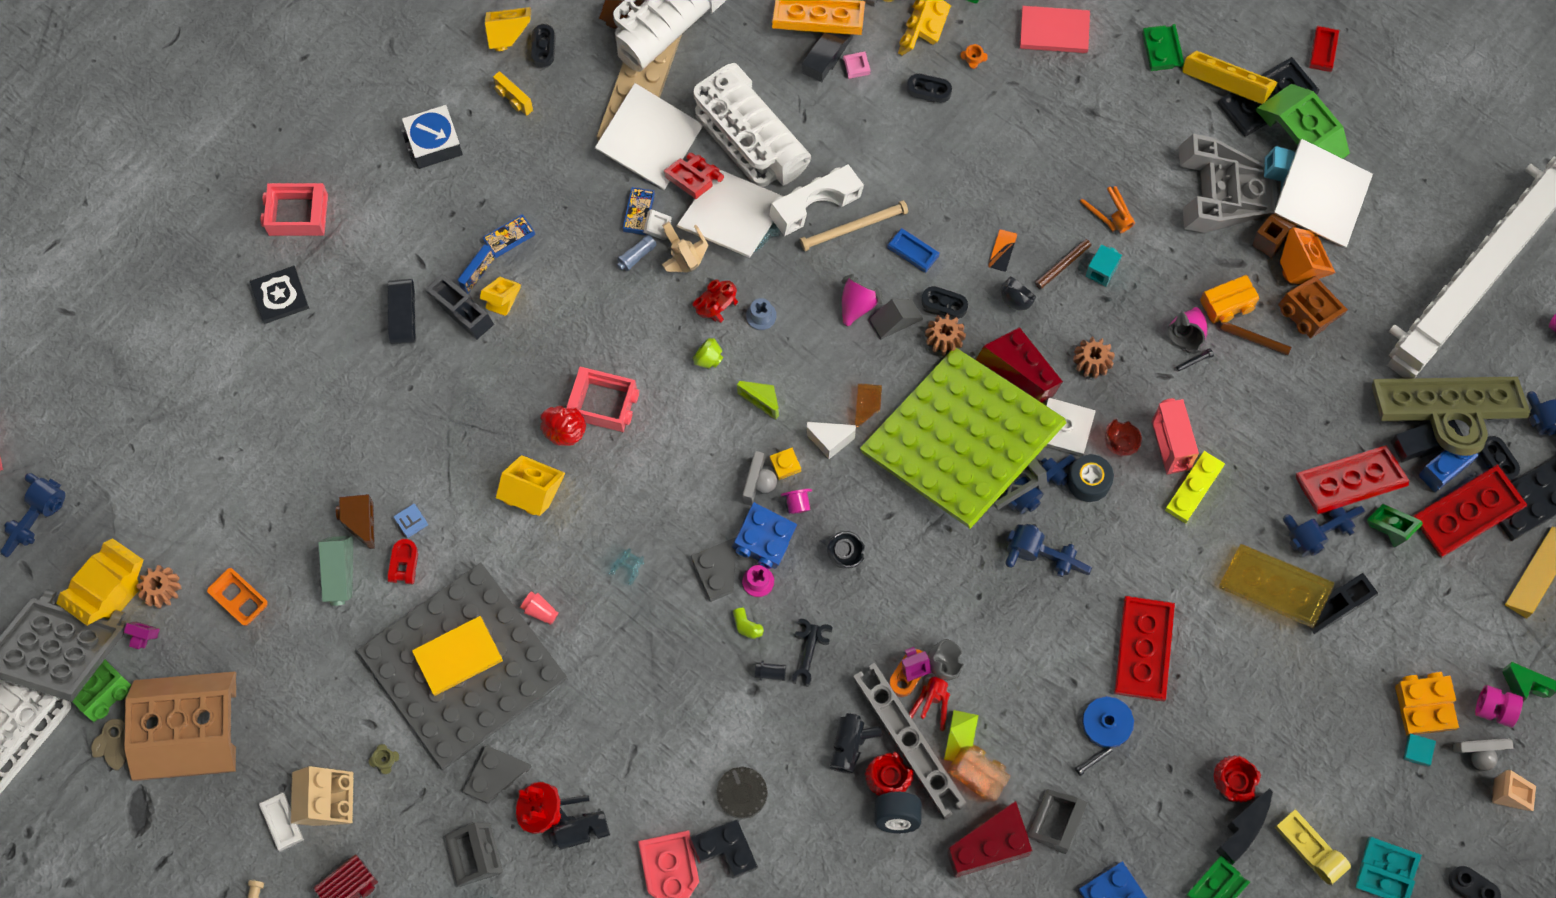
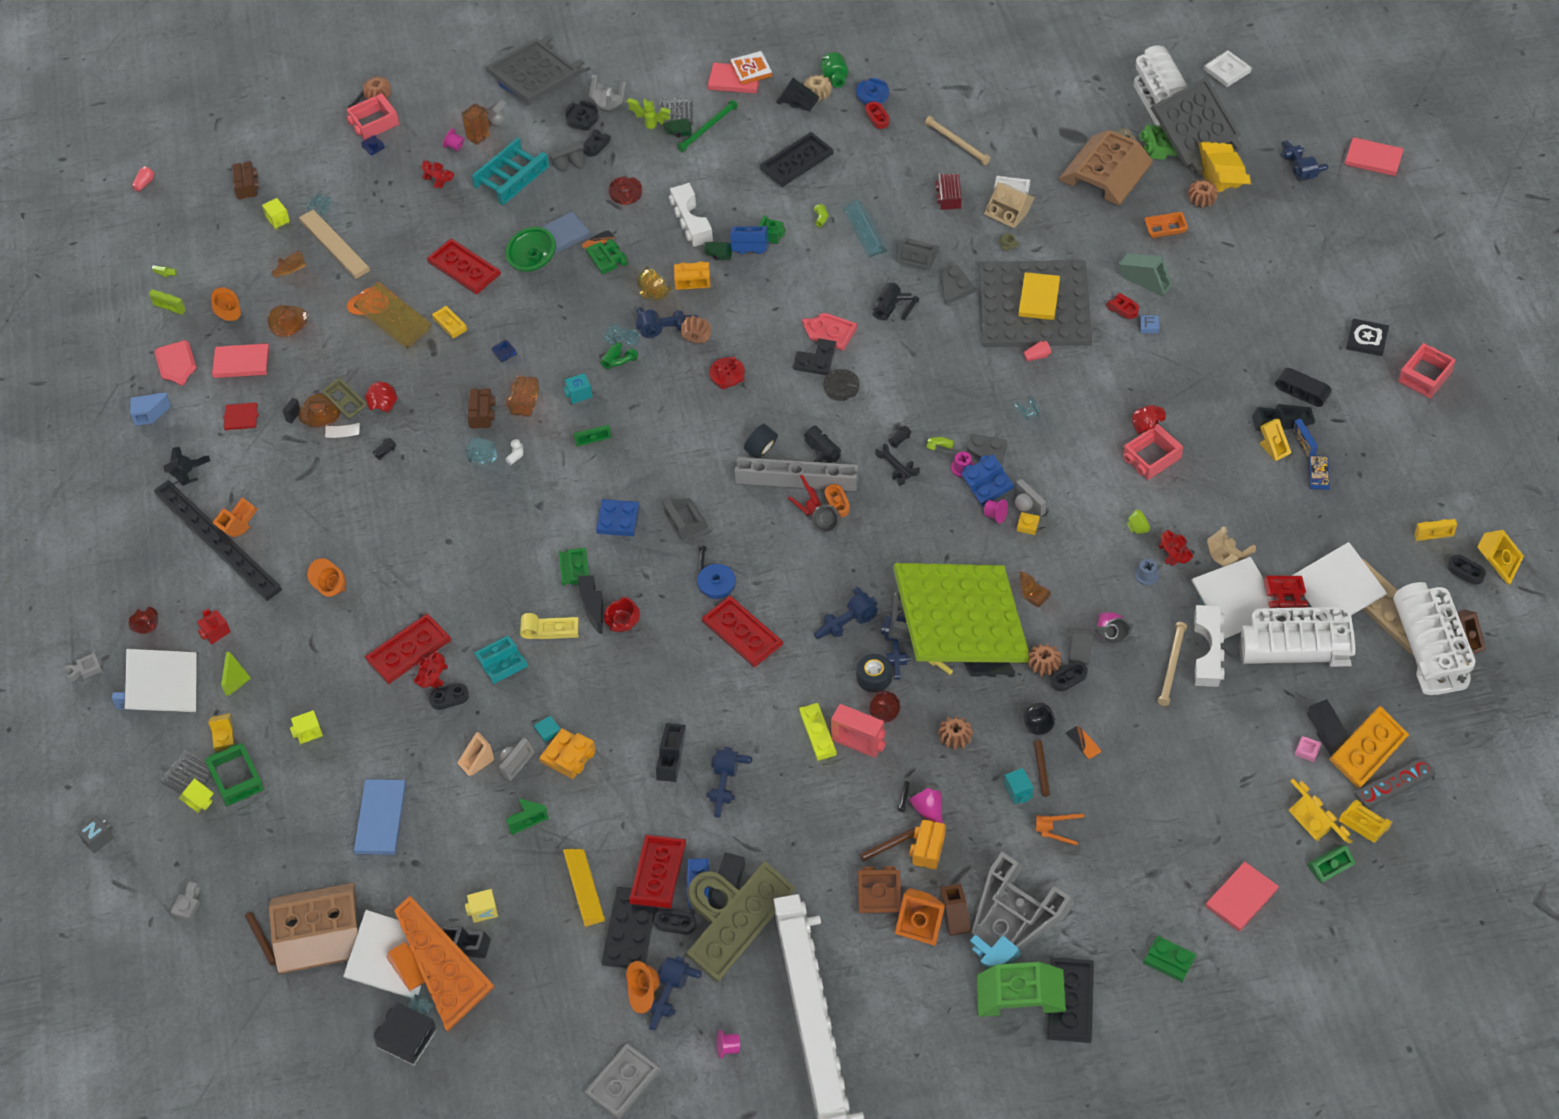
camera: 130 degrees right, 15 degrees down
magenta tile [124,622,160,649] -> none
reddish brown slope [336,494,375,549] -> none
piece [401,105,463,169] -> none
yellow slope [496,455,565,516] -> none
red plate [516,782,561,834] -> none
sand blue piece [617,235,657,271] -> none
tile [623,187,655,235] -> none
white tile [643,209,672,240] -> none
lime slope [737,381,779,420] -> none
white slope [807,422,856,459] -> none
black hair [827,531,865,569] -> none
red hair [865,752,914,796] -> none
blue tile [888,228,939,273] -> none
magenta tile [902,647,931,682] -> none
black plate [907,73,952,103] -> none
lime slope [944,710,978,765] -> none
clear orange brick [947,745,1011,802] -> none
dark red wedge [947,801,1033,878] -> none
orange plate [960,44,988,69] -> none
dark red wedge [976,327,1063,403] -> none
white plate [1046,398,1095,456] -> none
yellow slope [1183,51,1277,104] -> none
clear yellow tile [1219,544,1334,628] -> none
white piece [1274,139,1373,248] -> none
red tile [1296,445,1409,514] -> none
red tile [1309,26,1339,72] -> none
green slope [1367,504,1423,547] -> none
dark pink wheel [1475,685,1523,728] -> none

